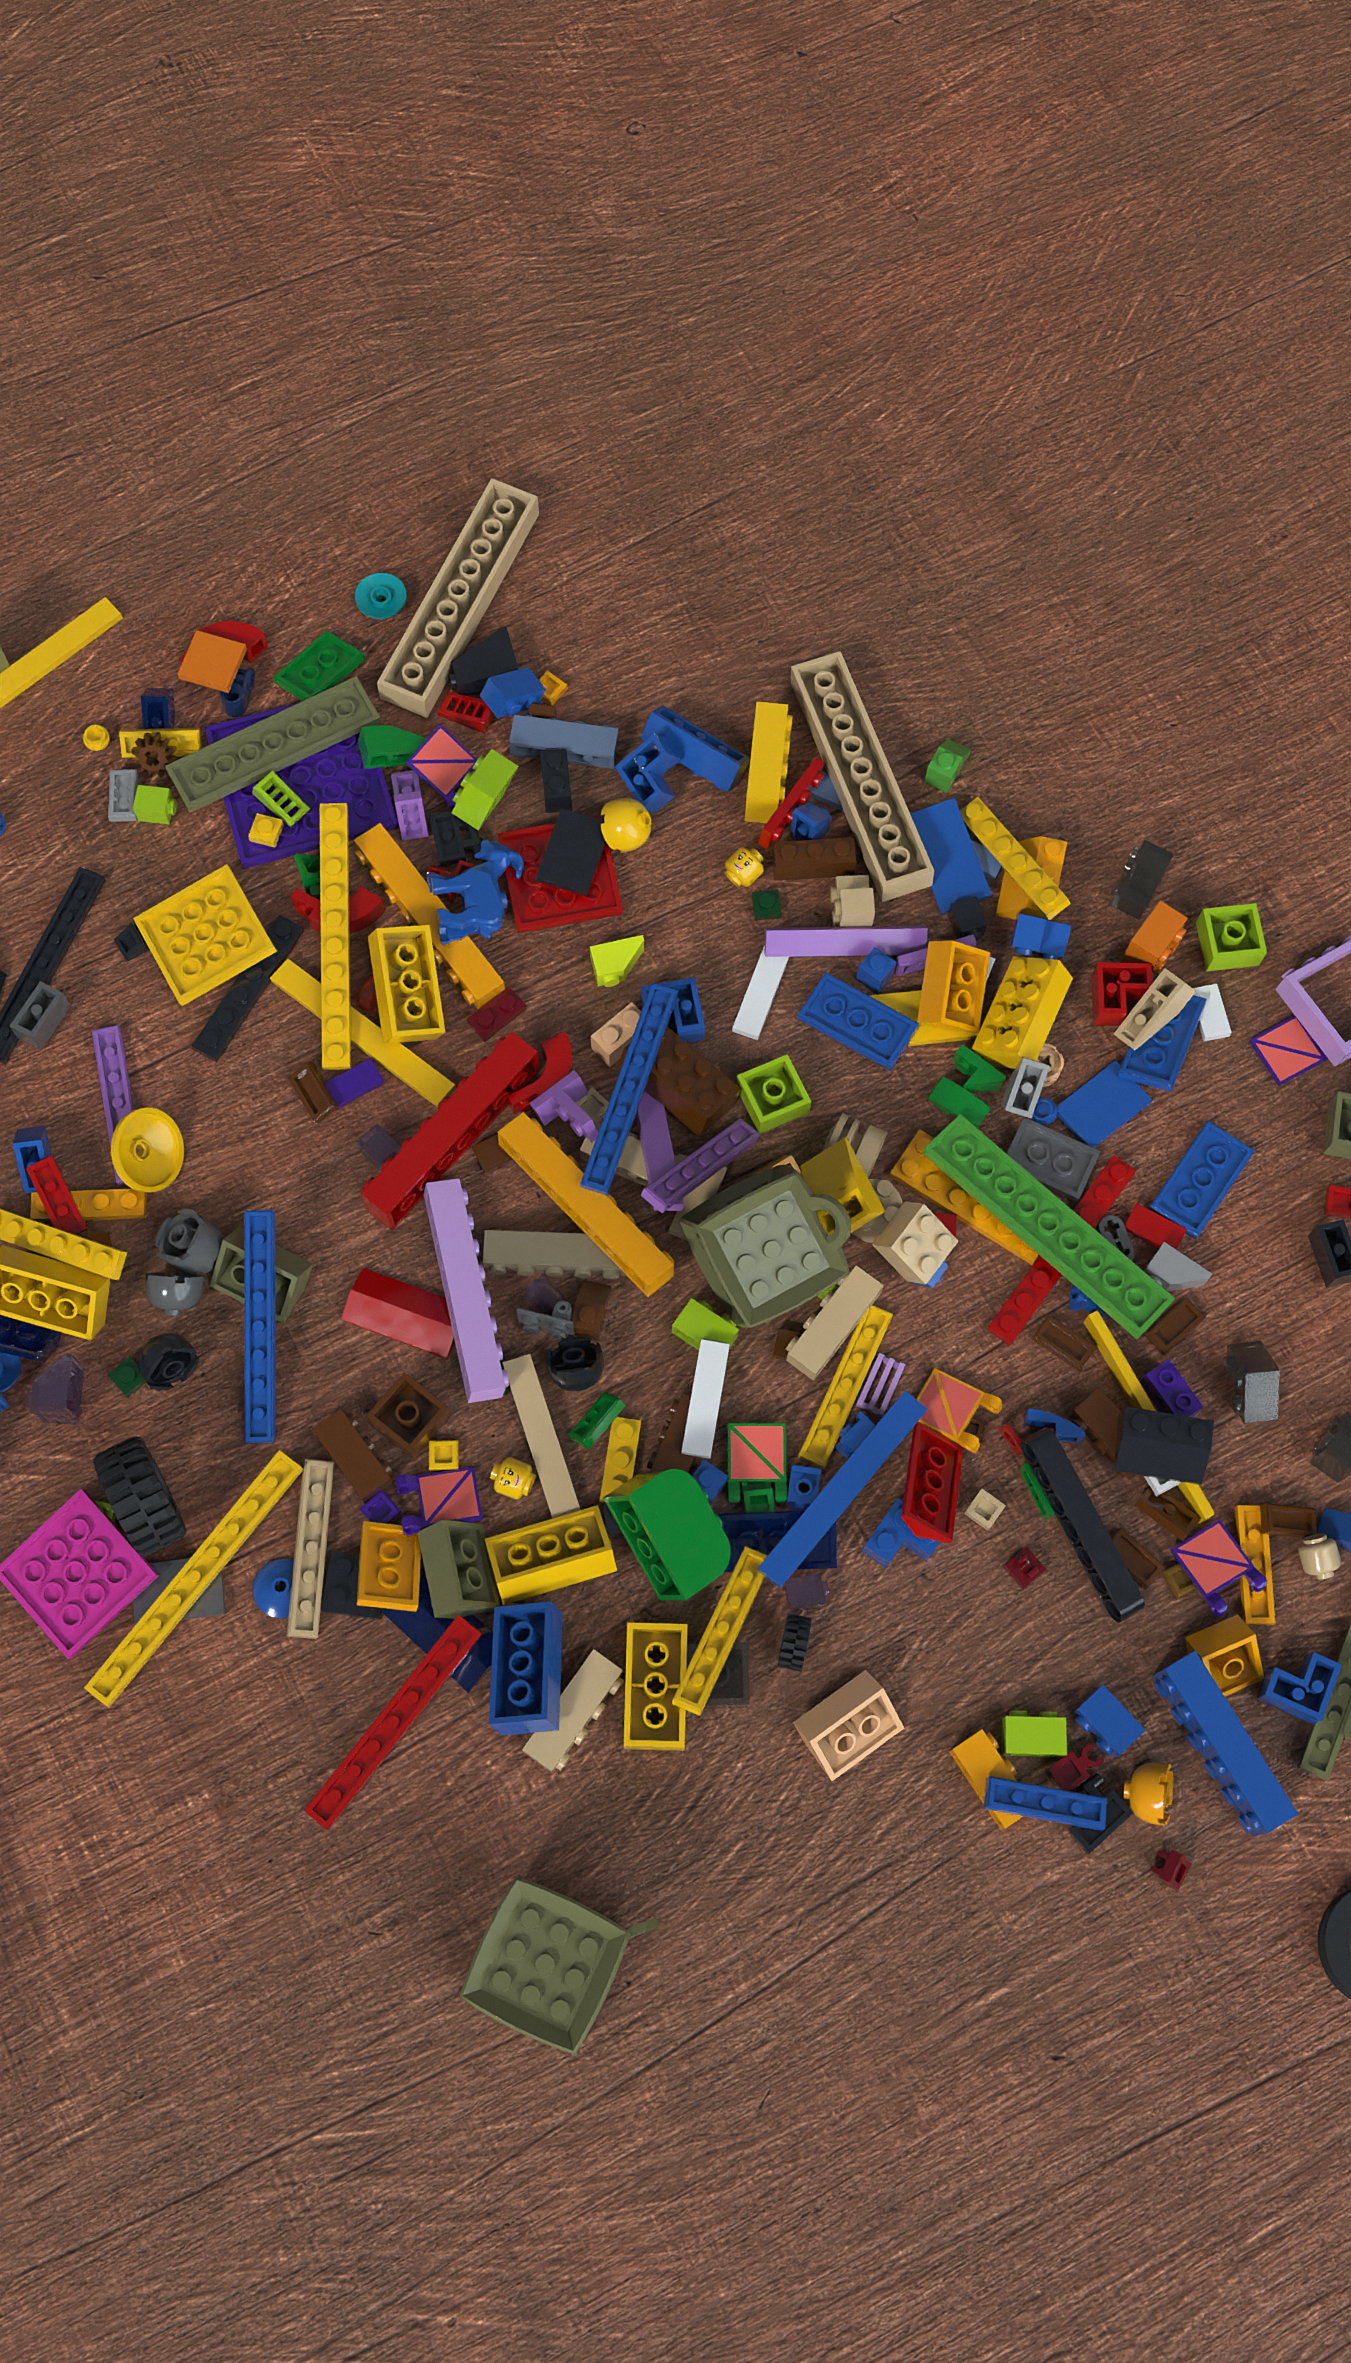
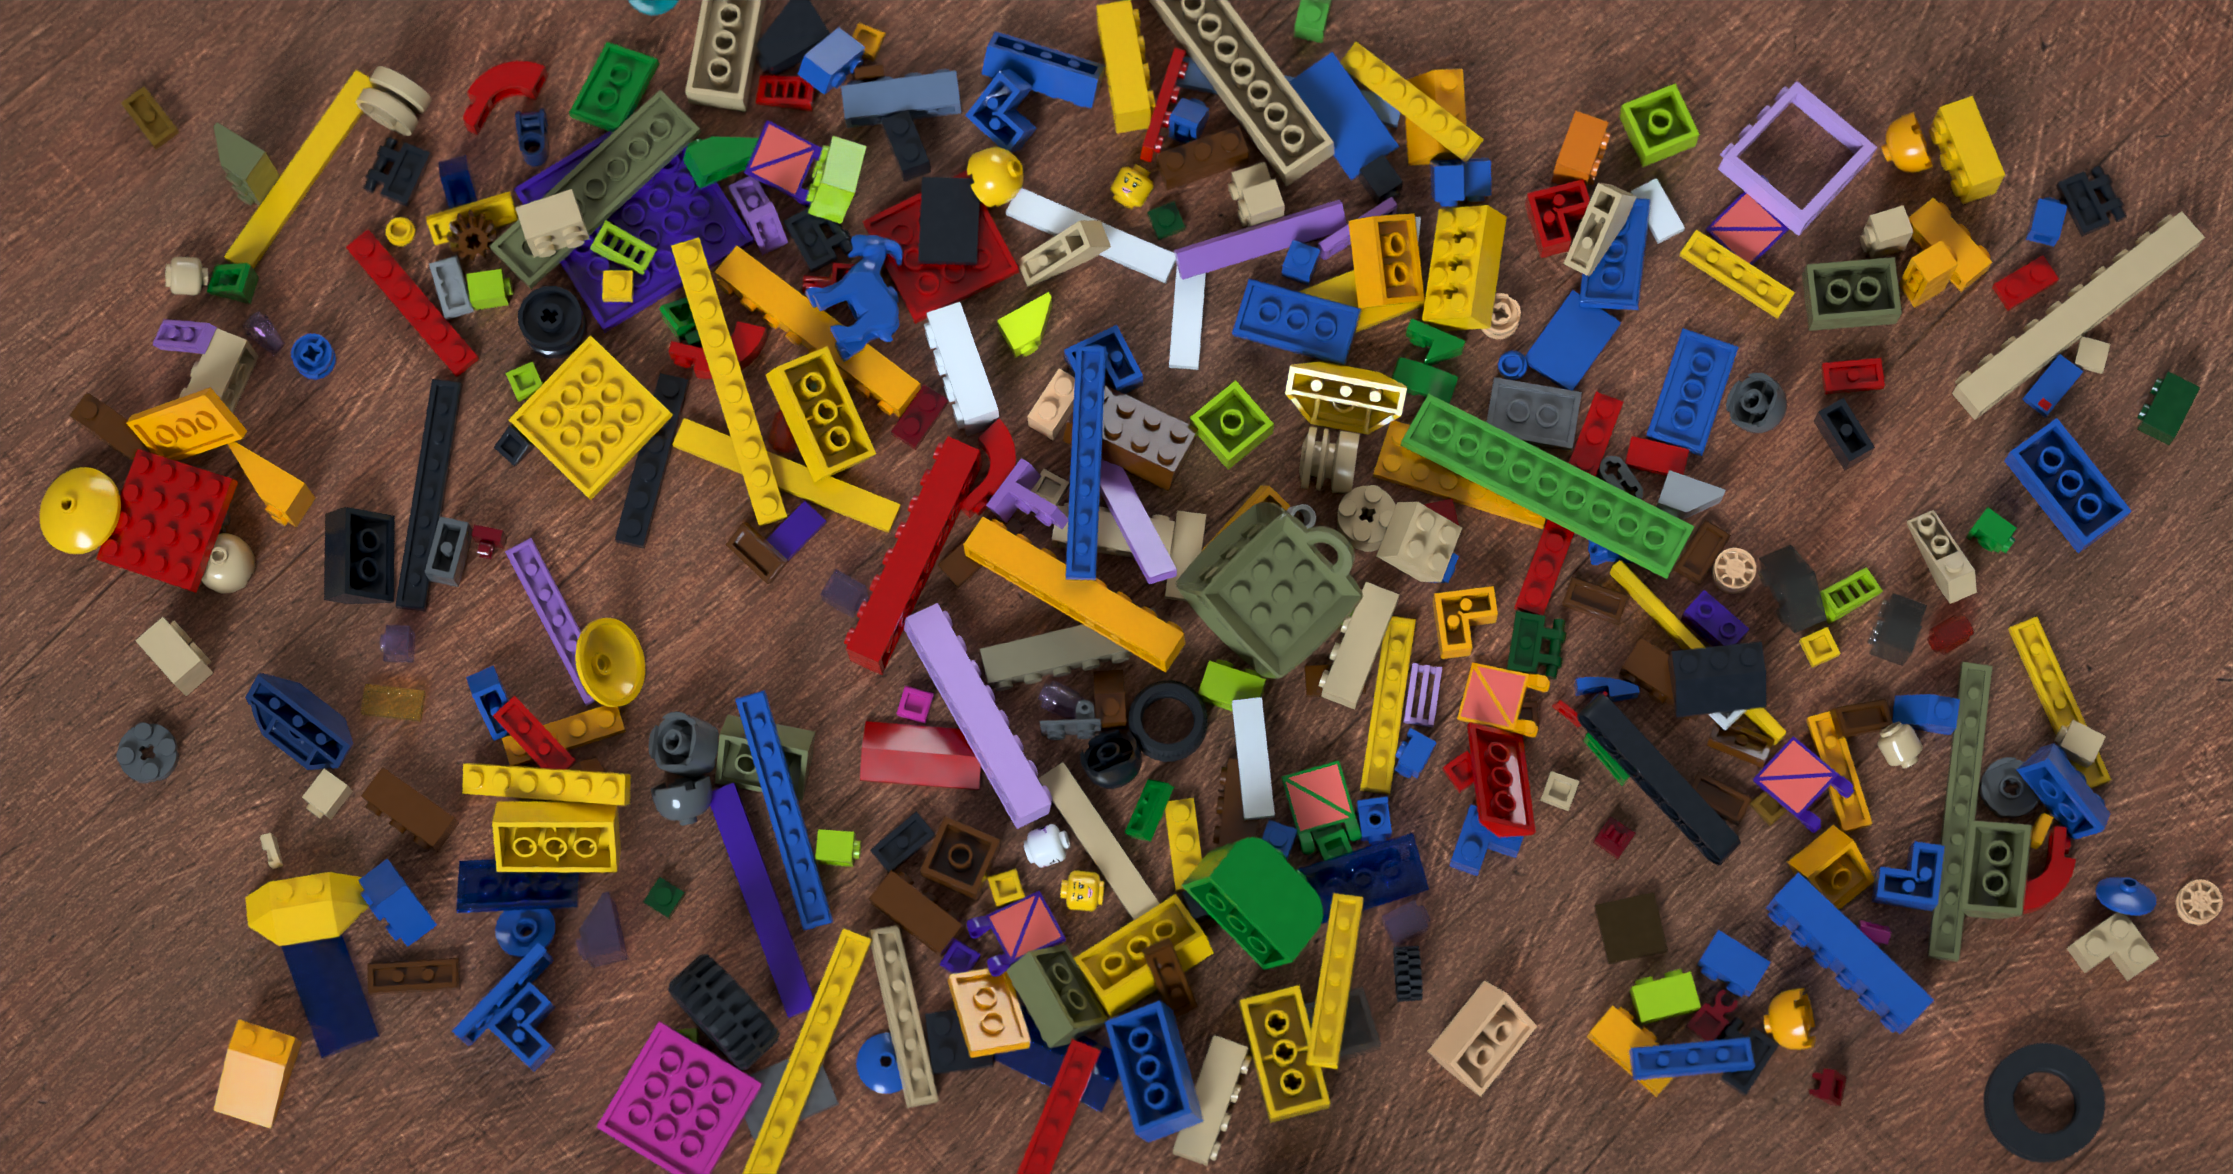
camera: 10 degrees left, 5 degrees up
black cylinder [139,1333,199,1391] -> none
orange tile [178,630,247,693] -> none
medium lavender tile [641,1118,761,1213] -> none
blue tile [757,1391,928,1589] -> none
yellow slope [801,1137,885,1236] -> none
light grey slope [1001,1057,1050,1118] -> none
clear smoke brick [1110,840,1174,920] -> none
none -> red plate [346,229,479,378]
none -> tan wheel [356,66,432,136]
none -> black plate [363,137,432,207]
none -> dark red tile [471,524,507,560]
none -> lime plate [506,361,543,402]
none -> tan brick [516,189,590,258]
none -> black wheel [518,286,587,359]
none -> dark purple tile [710,783,814,1018]
none -> lime brick [815,829,861,867]
none -> black plate [870,812,936,873]
none -> dark pink tile [896,686,934,724]
none -> white brick [924,302,1000,436]
none -> white tile [1006,188,1176,283]
none -> tan slope [1017,221,1111,287]
none -> white head [1024,824,1071,868]
none -> black tyre [1129,680,1208,762]
none -> reddish brown tile [1141,937,1198,1018]
none -> yellow wedge [1285,362,1407,435]
none -> light orange brick [1432,586,1498,659]
none -> red plate [1442,751,1474,794]
none -> dark green plate [1507,611,1567,679]
none -> dark brown tile [1594,892,1668,965]
none -> yellow plate [1679,229,1795,319]
none -> light nougat wheel [1712,548,1756,594]
none -> dark grey cylinder [1726,373,1787,433]
none -> yellow plate [1799,627,1841,668]
none -> lime slope [1814,567,1883,624]
none -> dark pink plate [1857,920,1891,946]

